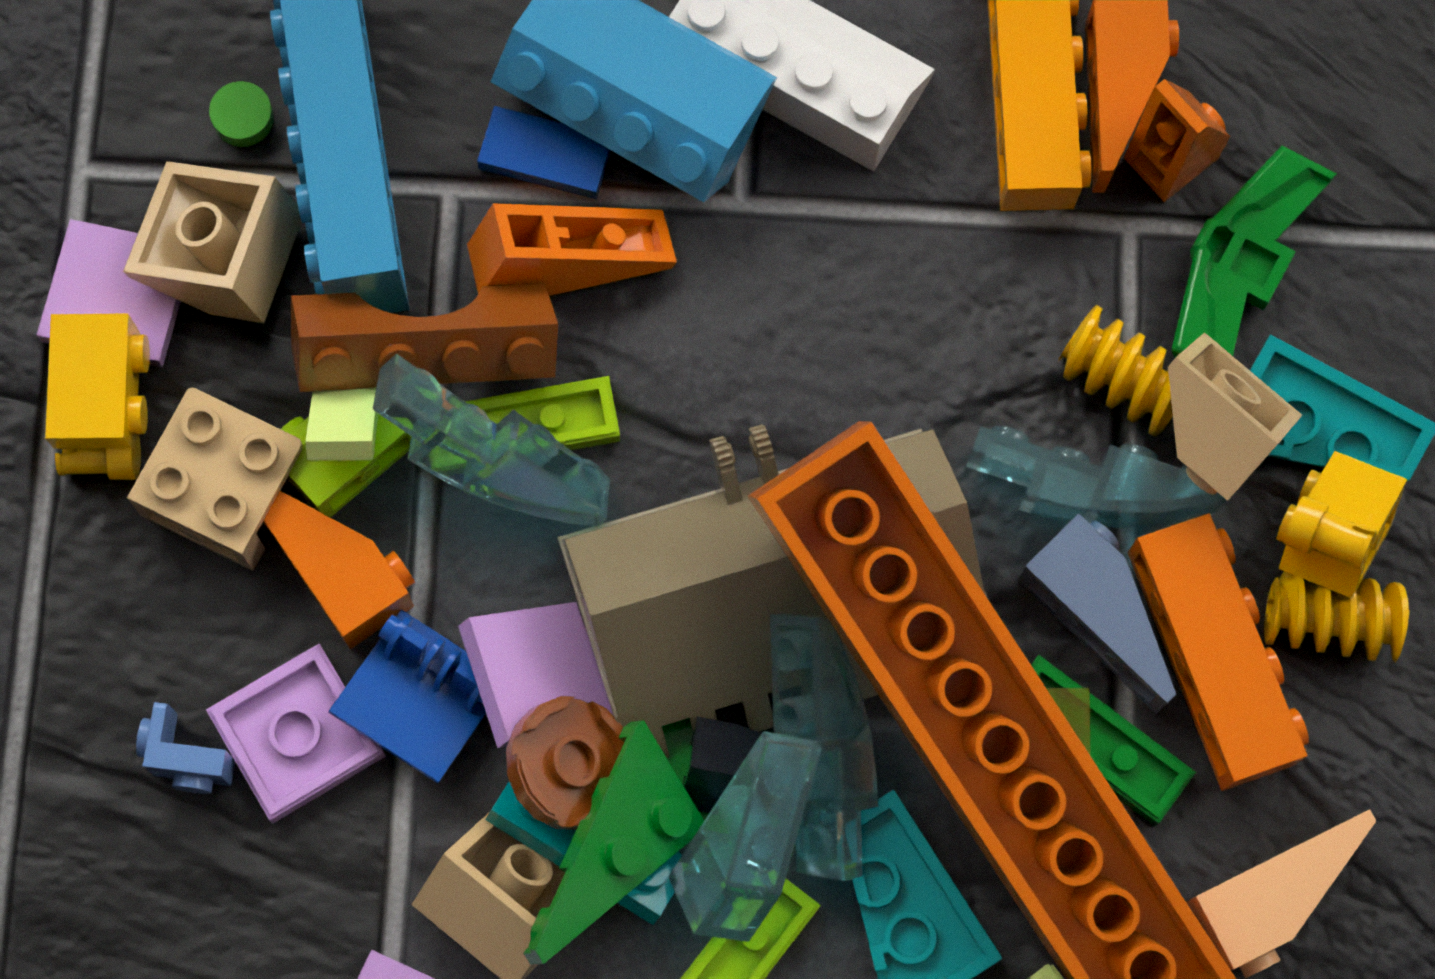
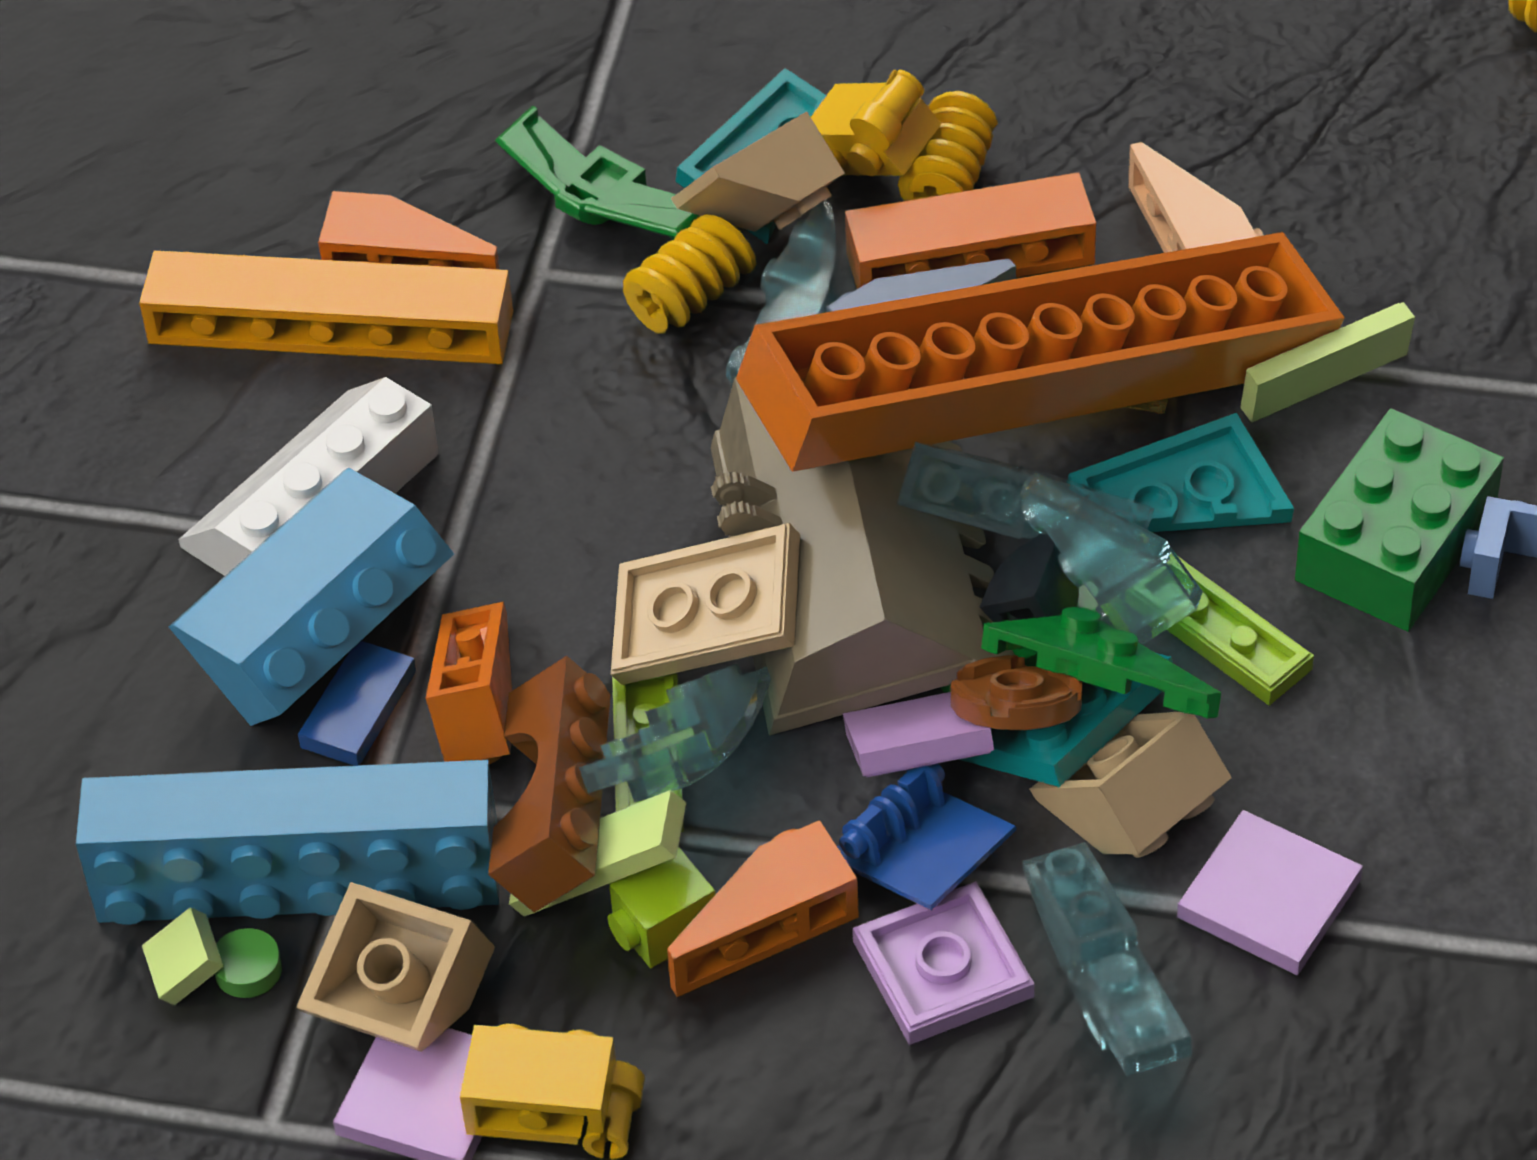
camera: 75 degrees left, 25 degrees down
tan bracket [127,388,303,571] -> none
medium blue bracket [136,702,235,794] -> none
orange slope [1124,79,1230,202] -> none
none -> yellowish green tile [142,907,224,1005]
none -> tan tile [611,523,800,685]
none -> clear light blue slope [1022,842,1192,1076]

